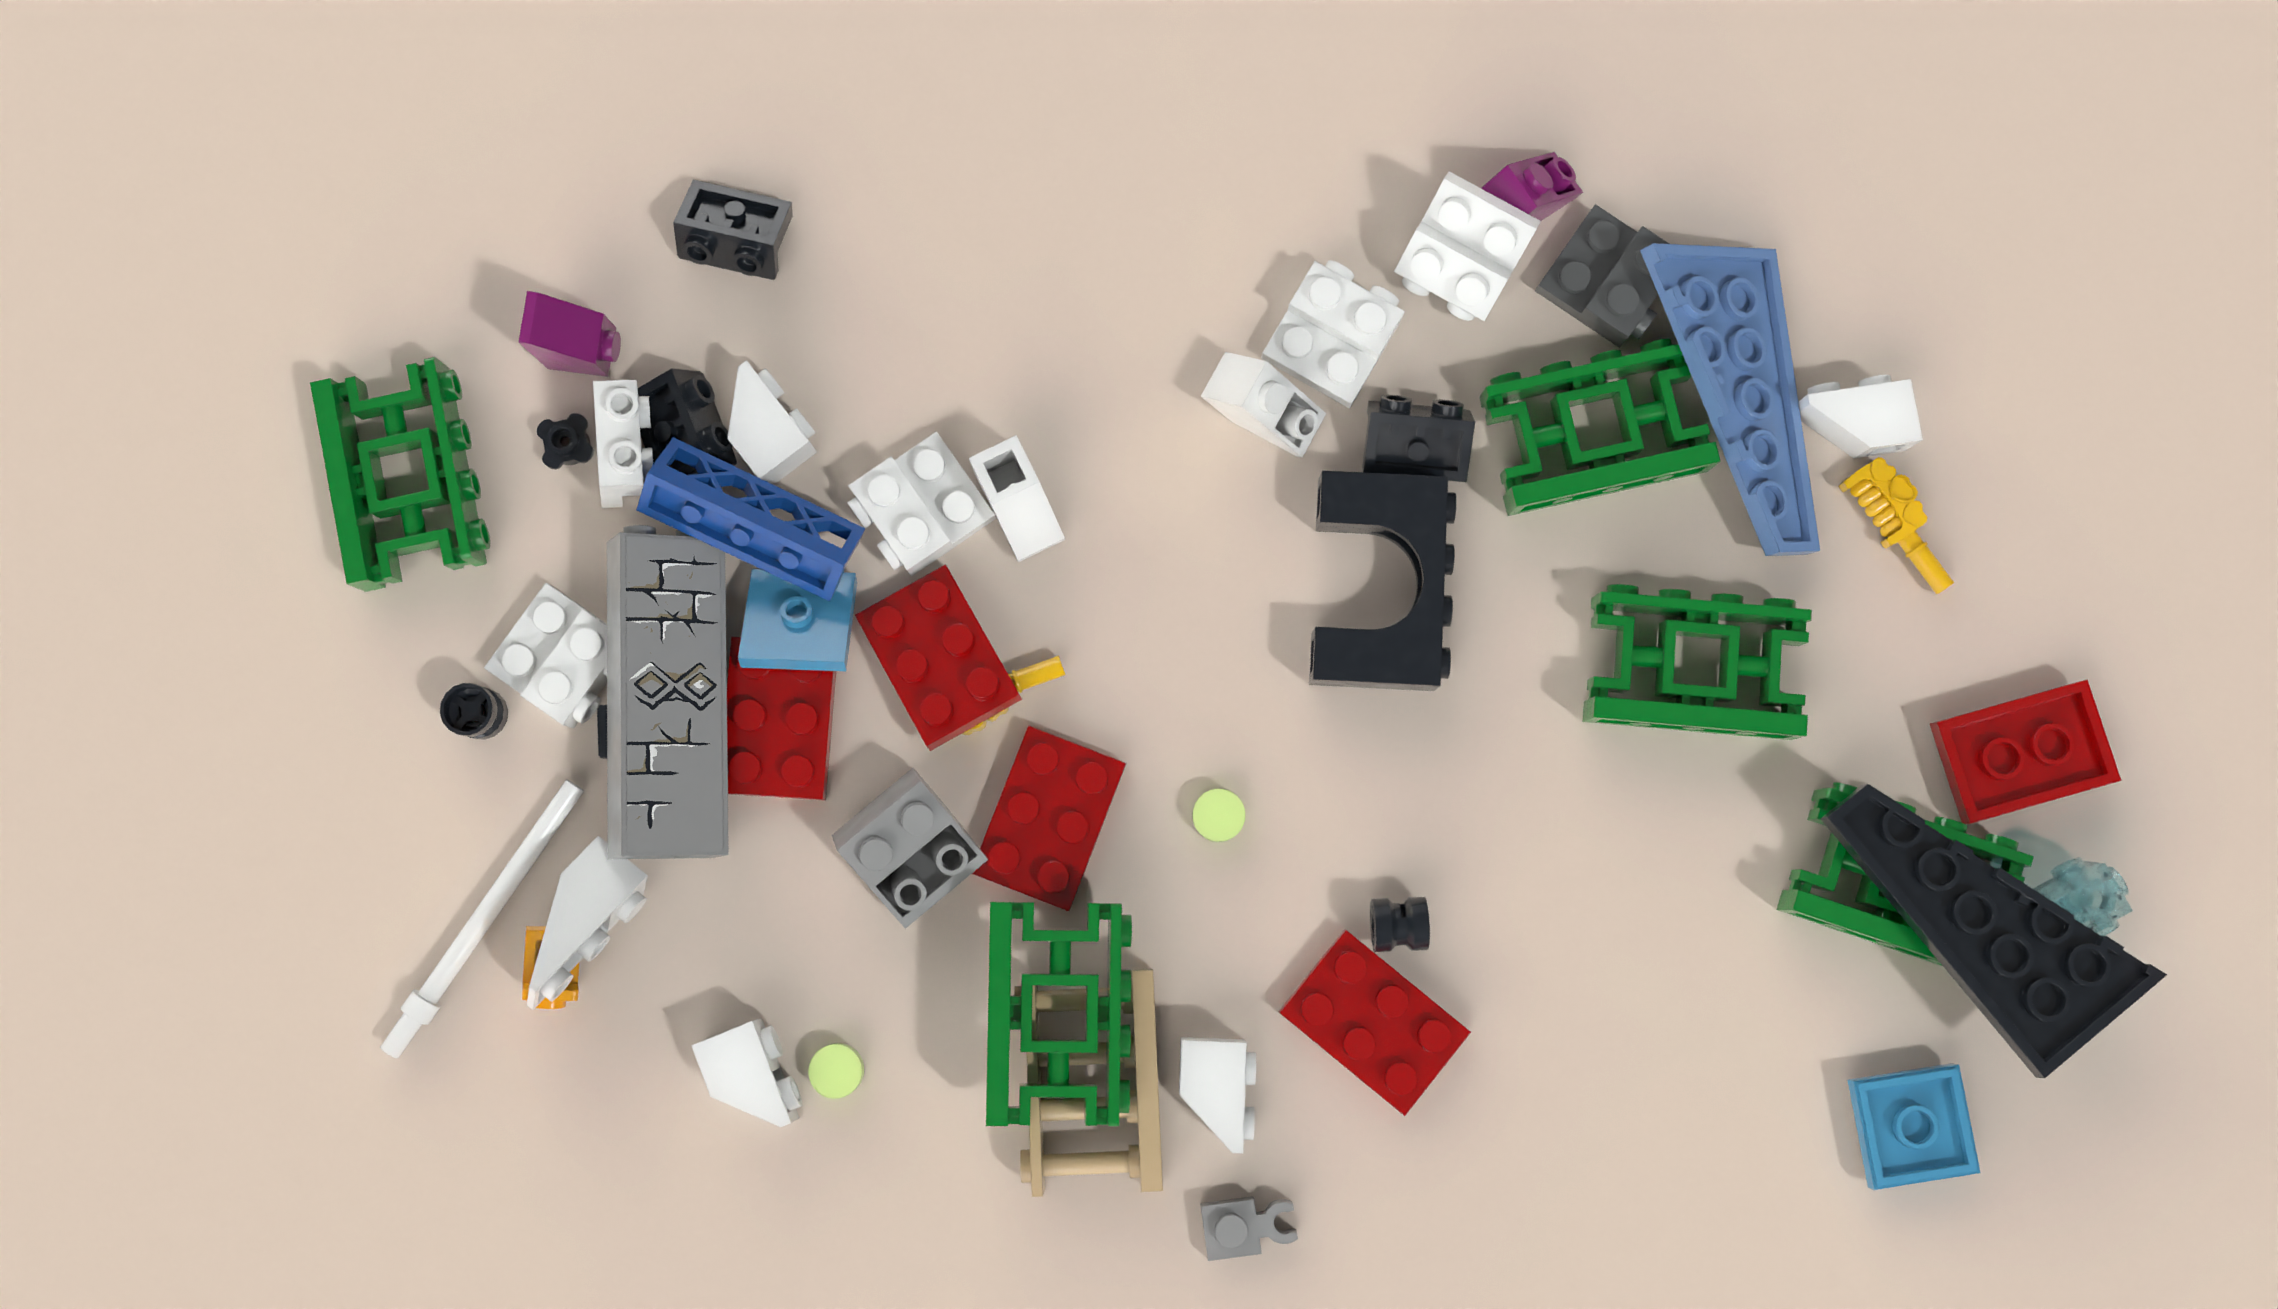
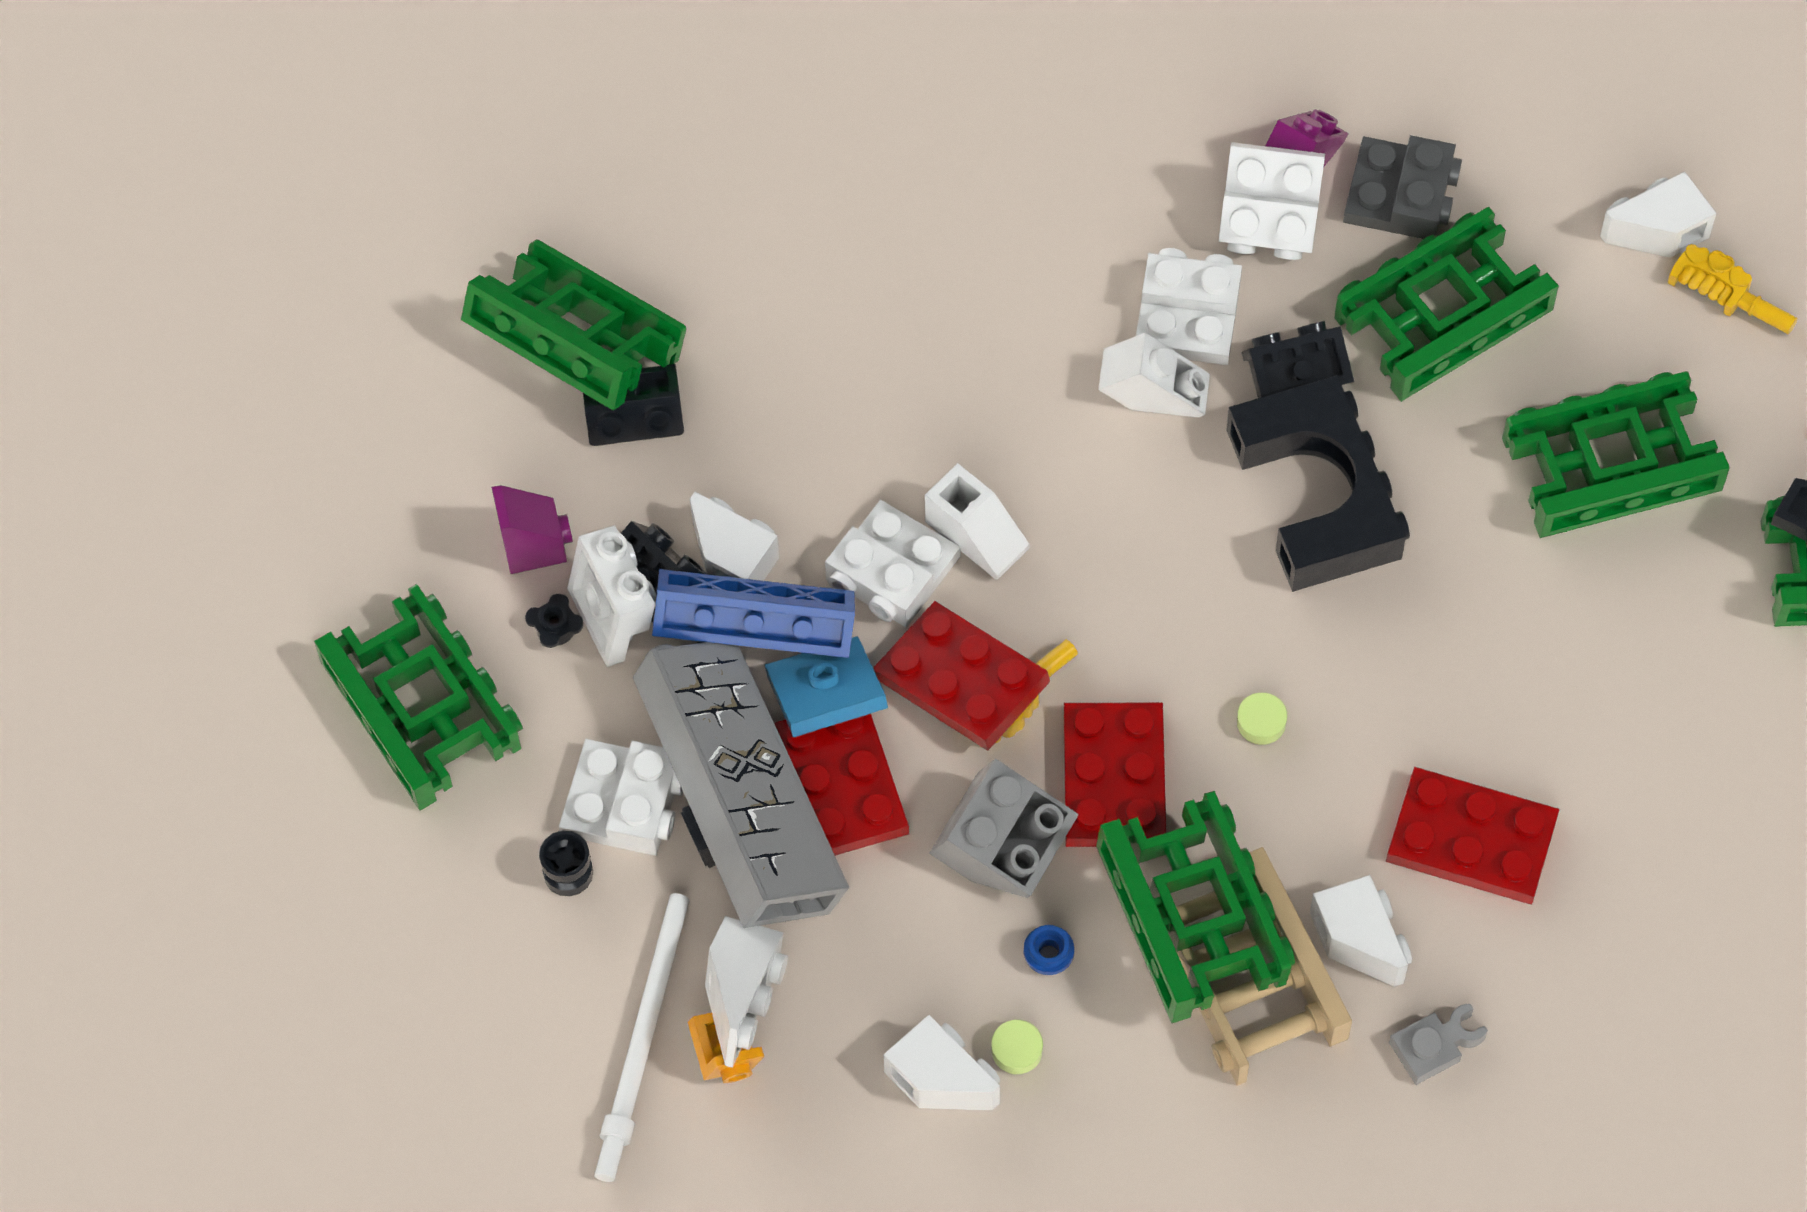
camera: 20 degrees left, 20 degrees down
black wheel [1370,897,1430,952] -> none
medium blue wing [1640,243,1820,556] -> none
none -> green fence [461,239,687,411]
none -> blue plate [1023,925,1074,975]

